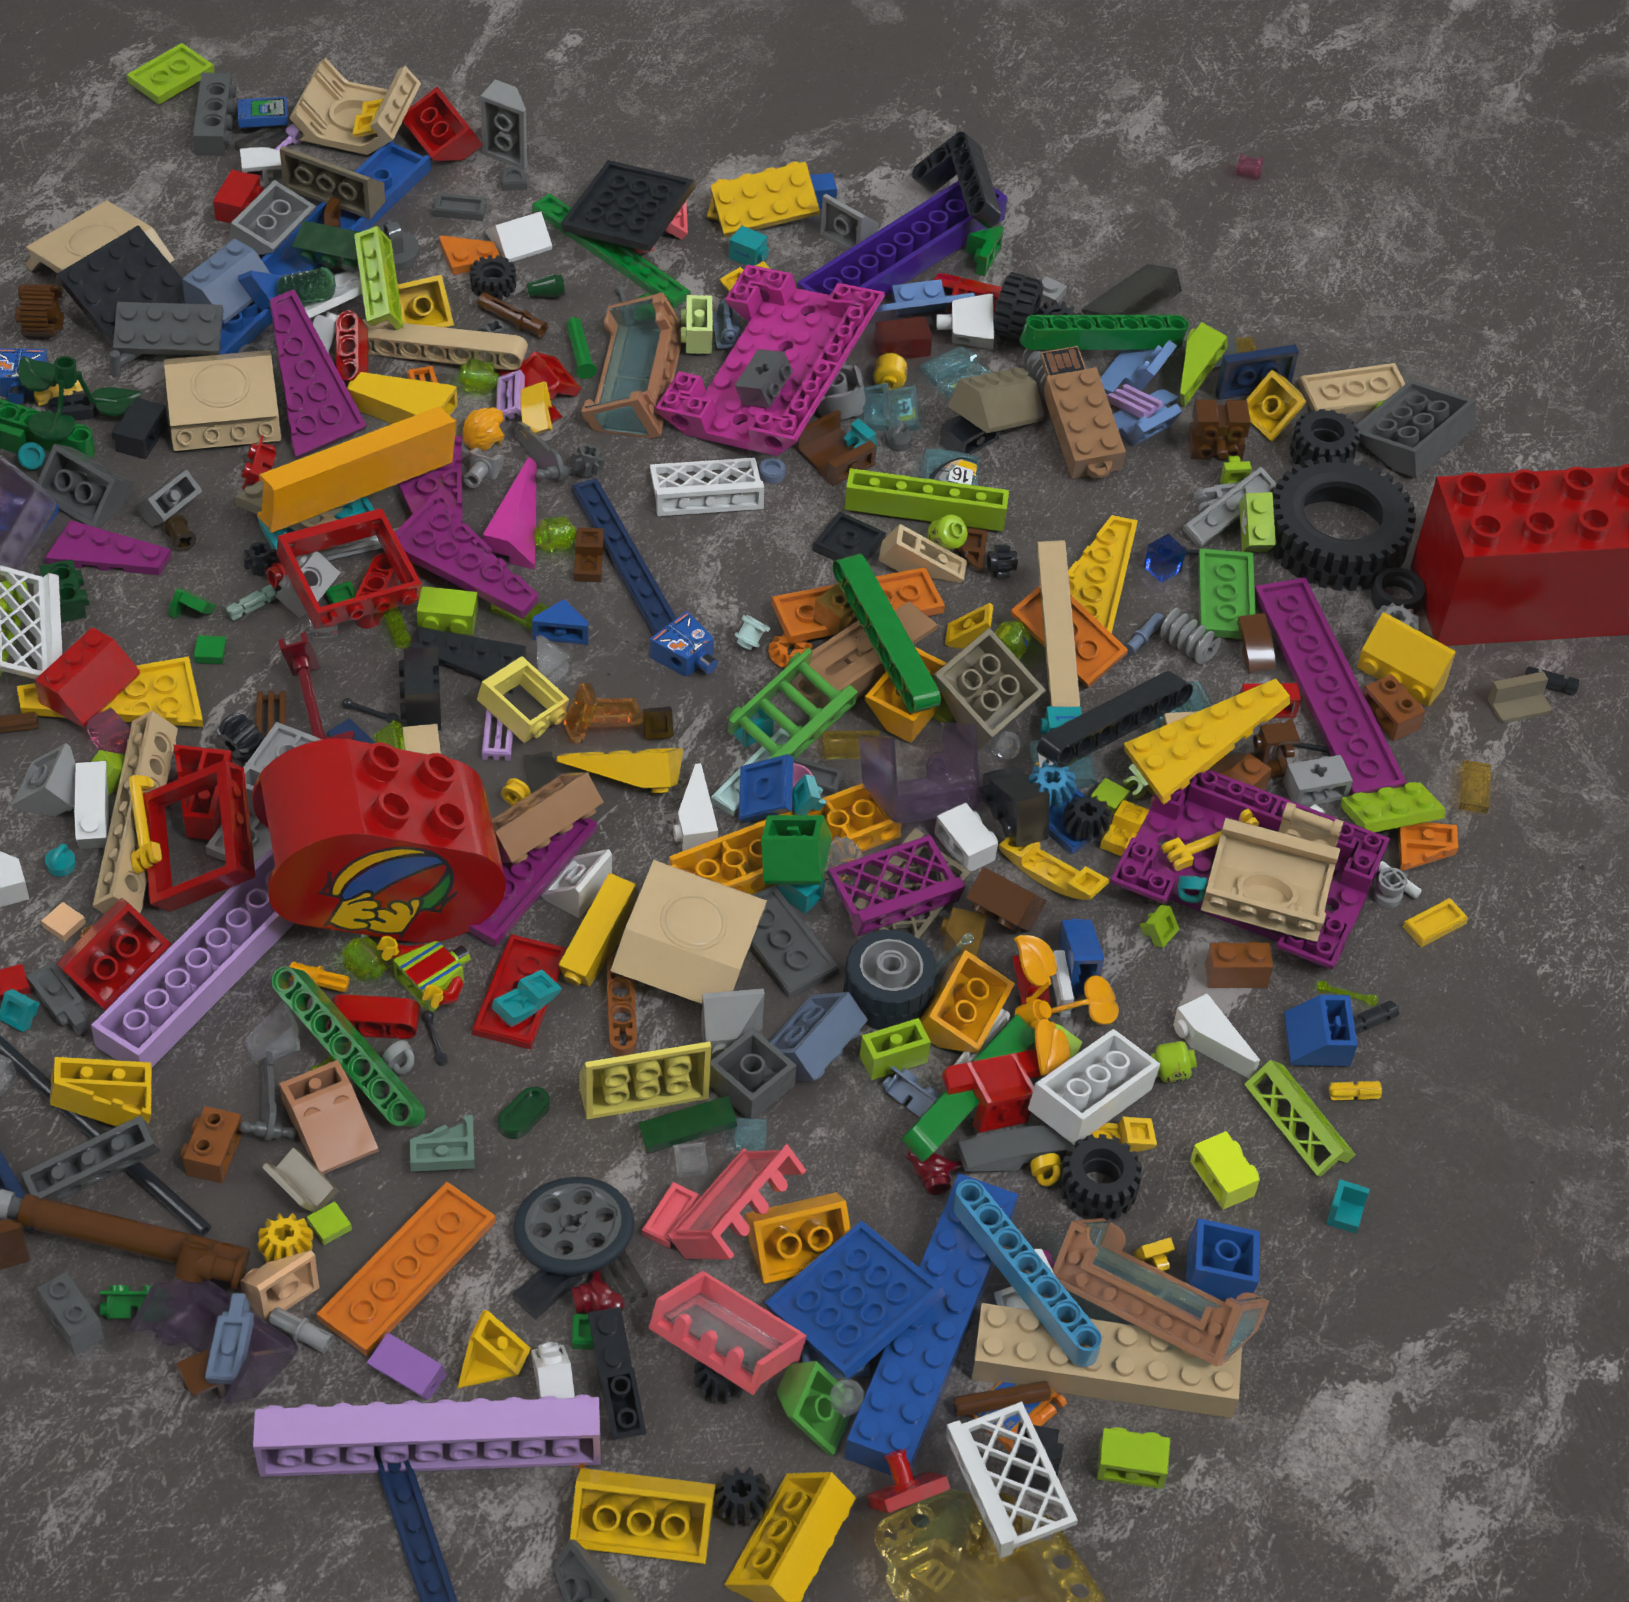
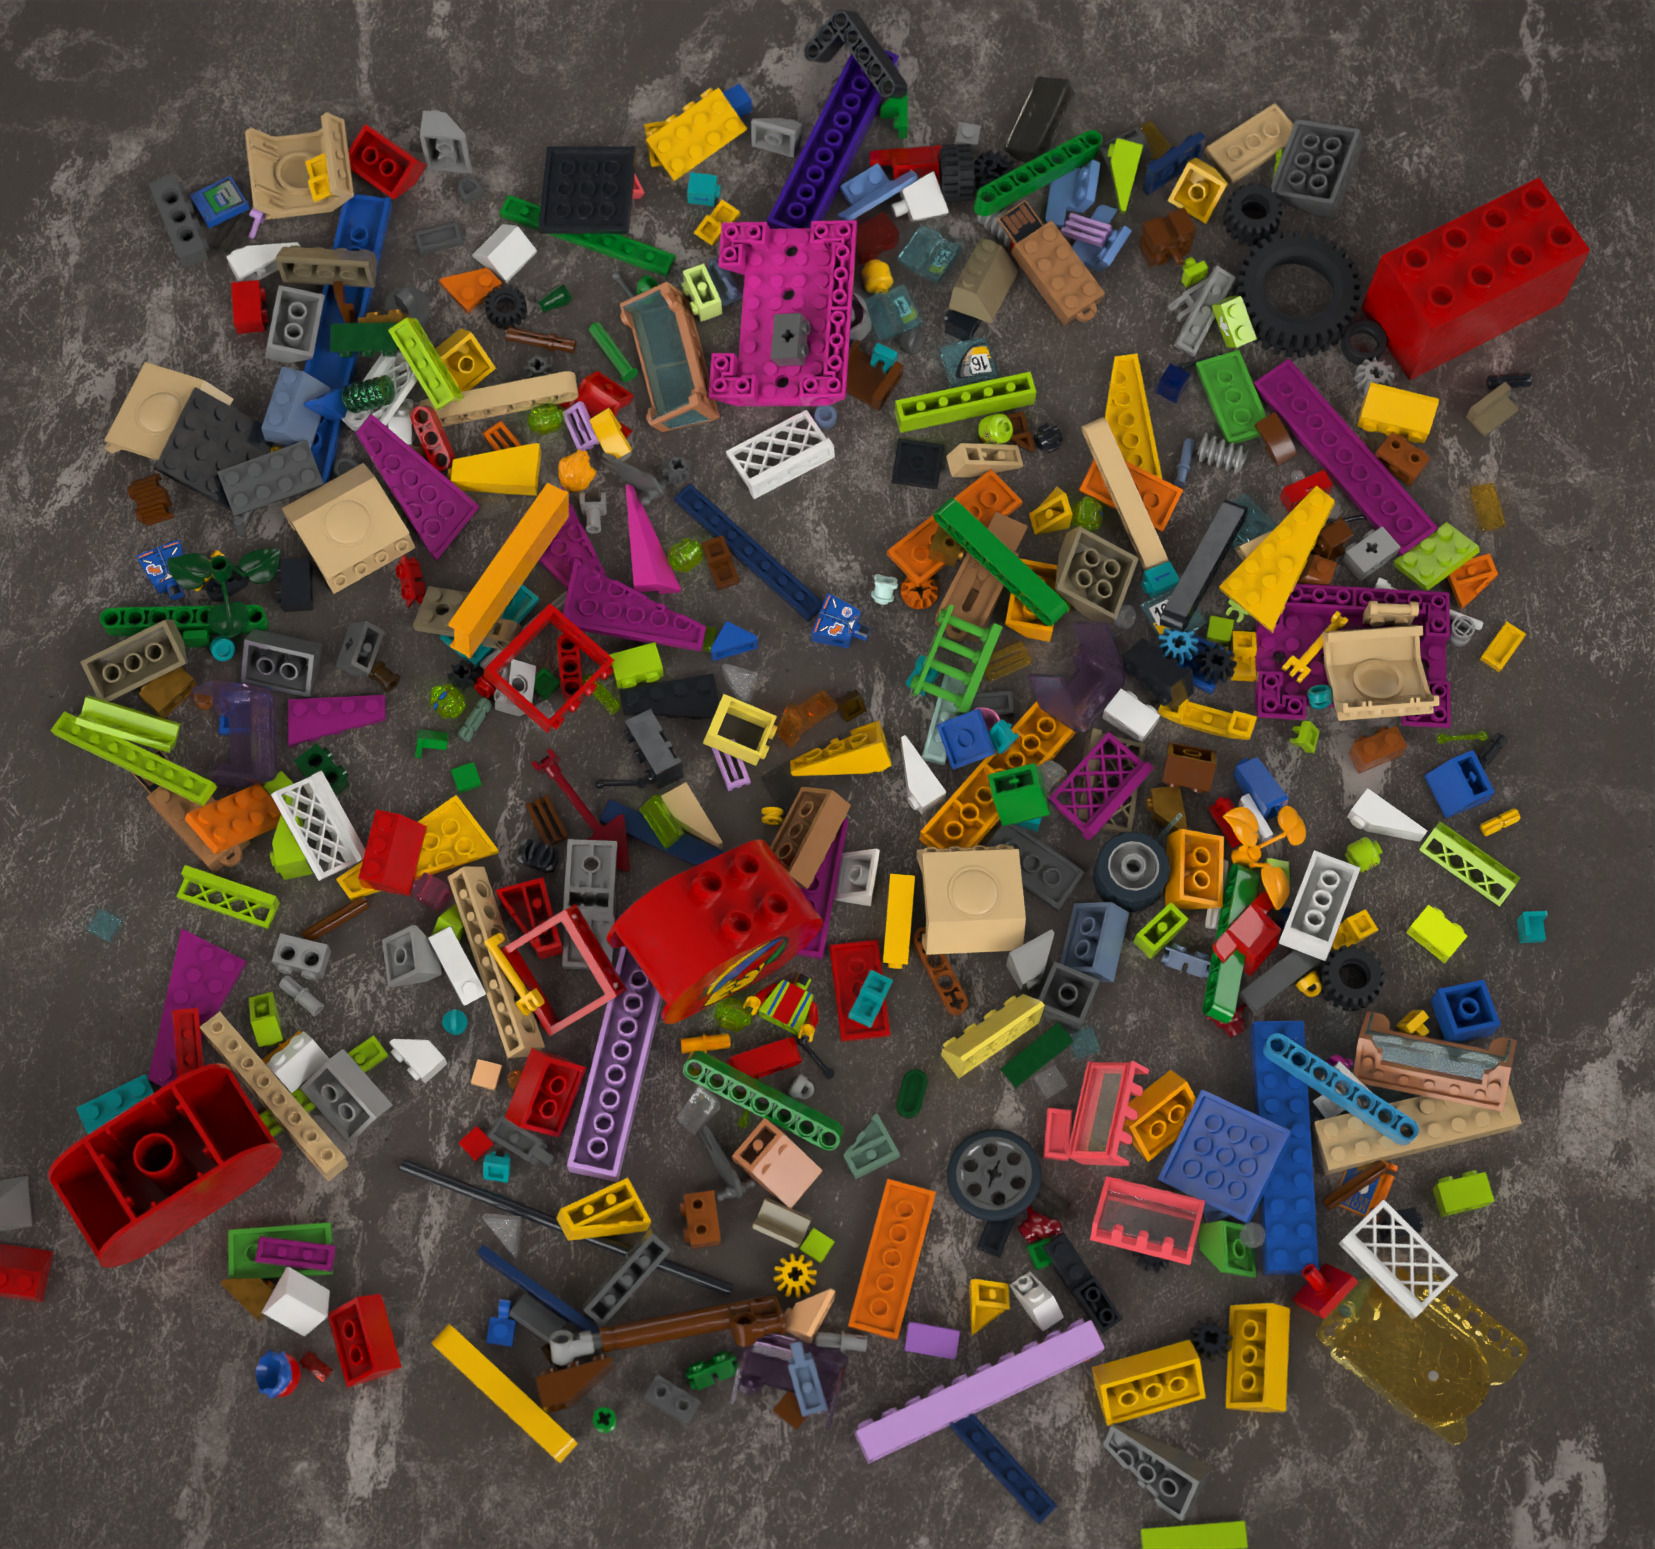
camera: 20 degrees left, 20 degrees up
lime plate [126,43,215,104] -> none
none -> clear neon green head [429,683,465,719]

